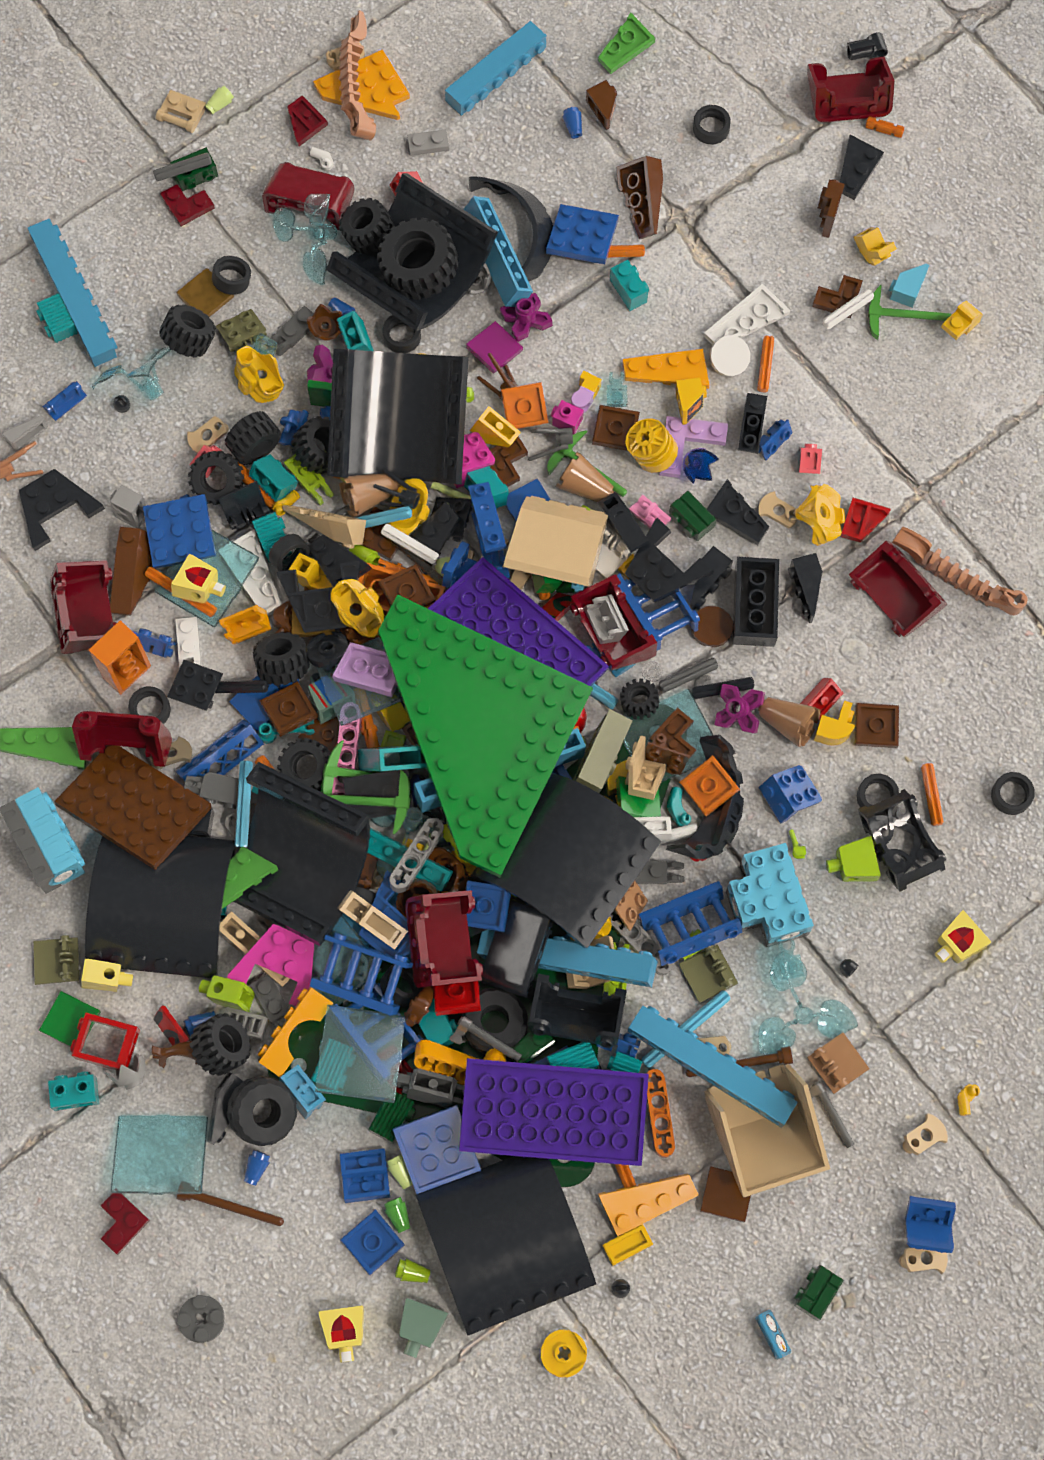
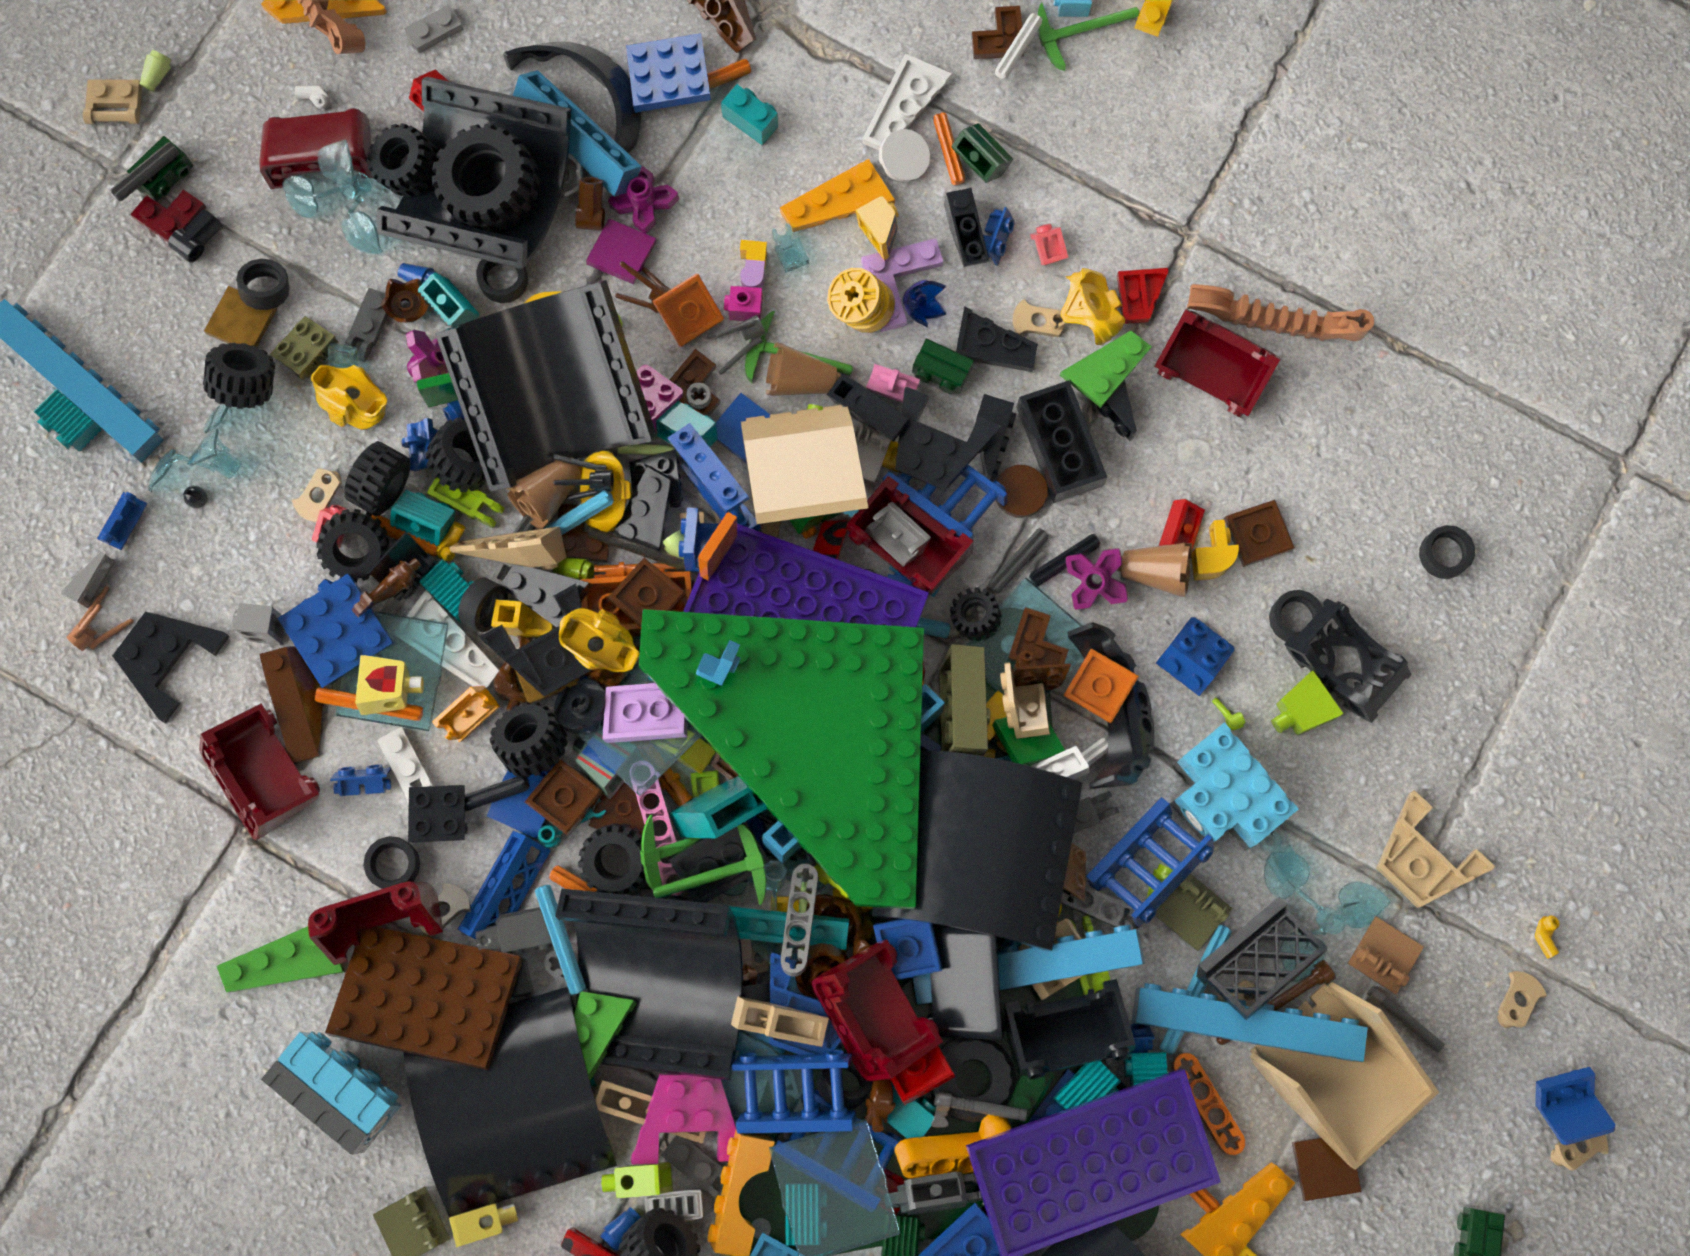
camera: 25 degrees left, 5 degrees up
orange brick [89,620,151,695] -> none
dark red wing [287,95,328,147] -> none
white axle [381,524,439,564] -> none
yellow slope [469,406,521,447] -> none
reddish brown plate [592,405,640,451] -> none
teal arm [667,787,691,827] -> none
black hinge [840,959,859,978] -> none
orange axle [921,763,944,826] -> none
light yellow torso [935,910,991,963] -> none
none -> black piece [168,209,223,263]
none -> reddish brown animal [352,558,421,617]
none -> reddish brown piece [575,177,605,231]
none -> light grey bush [687,382,711,410]
none -> dark azure bracket [696,640,740,686]
none -> orange tile [698,512,737,581]
none -> dark green brick [951,123,1013,183]
none -> bright green wing [1059,331,1152,408]
none -> black fence [1196,897,1328,1020]
none -> tan wing [1376,790,1495,908]

